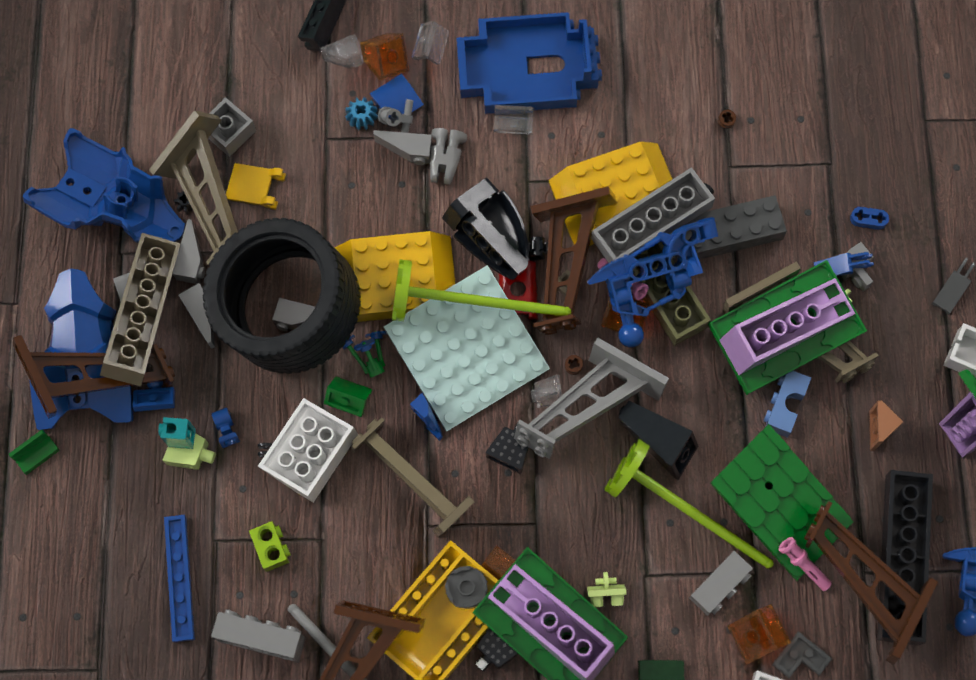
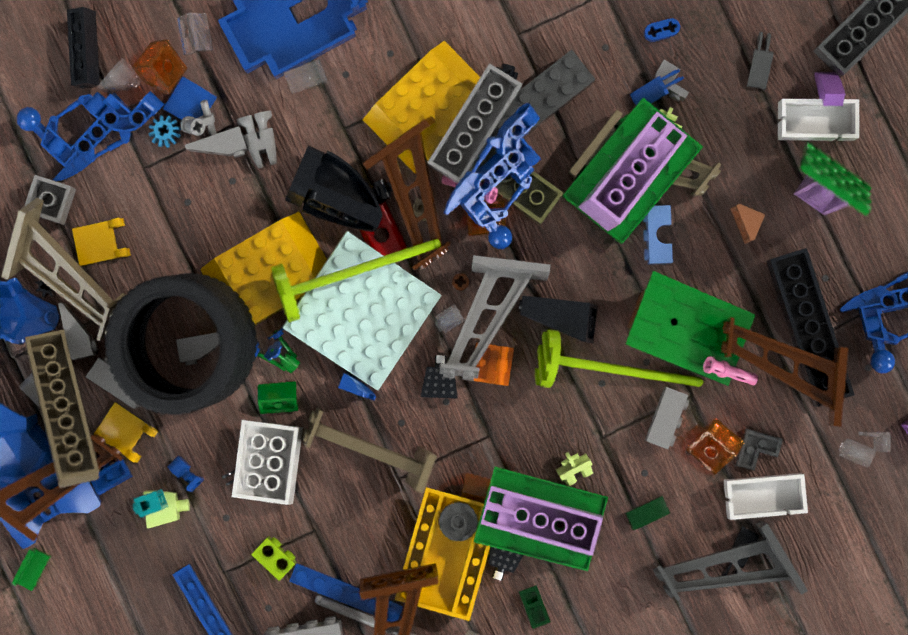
camera: 30 degrees left, 15 degrees up
none -> blue piece [16,91,165,182]
none -> yellow flag [94,402,158,463]
none -> blue plate [289,563,404,622]
none -> orange plate [473,343,514,386]

